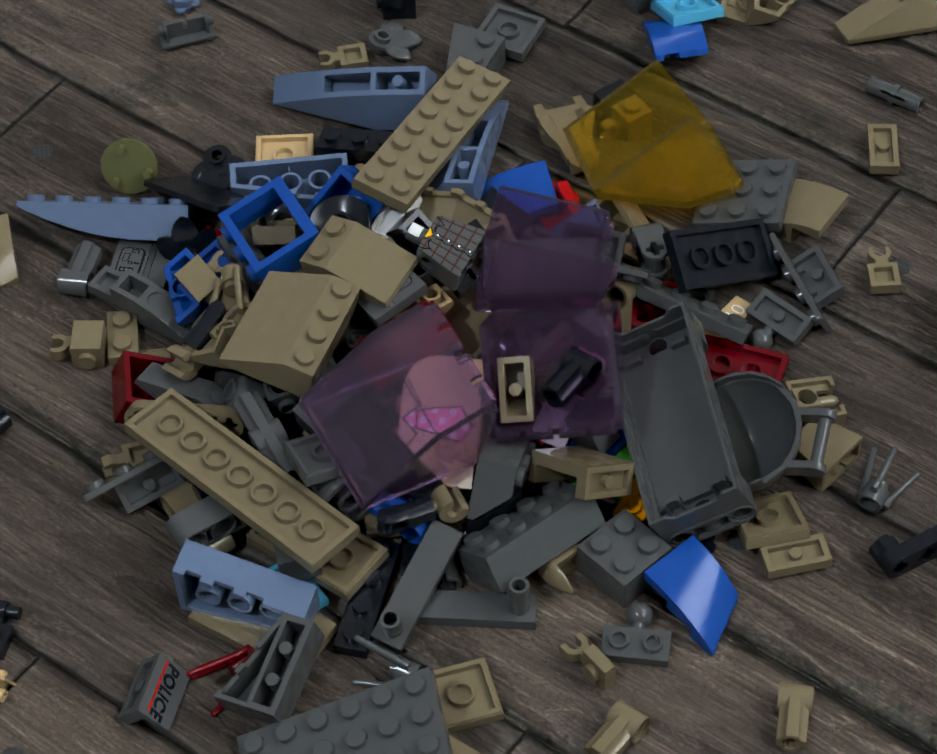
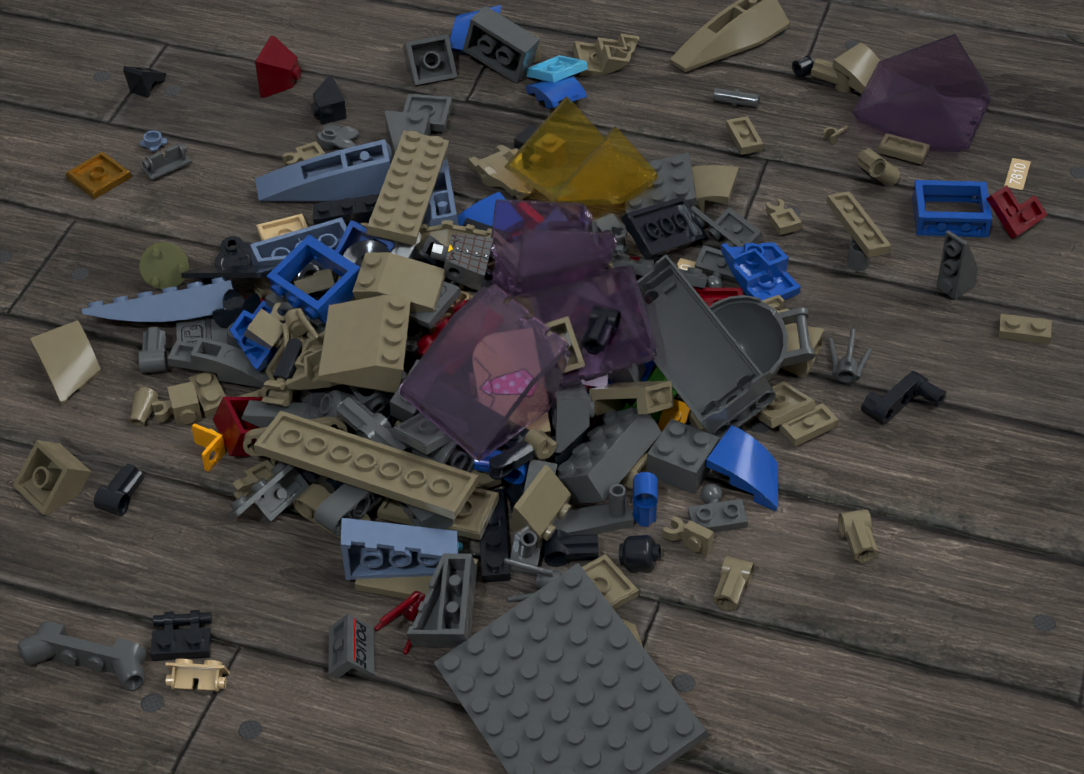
camera: 20 degrees left, 5 degrees down
none -> pearl gold tile [65,151,131,199]
none -> dark tan cone [129,387,159,427]
none -> light orange bracket [191,423,226,472]
none -> dark tan slope [510,465,571,547]
none -> black piece [543,529,599,567]
none -> black head [619,535,662,572]
none -> blue piece [632,472,658,527]
none -> blue slope [721,242,801,301]

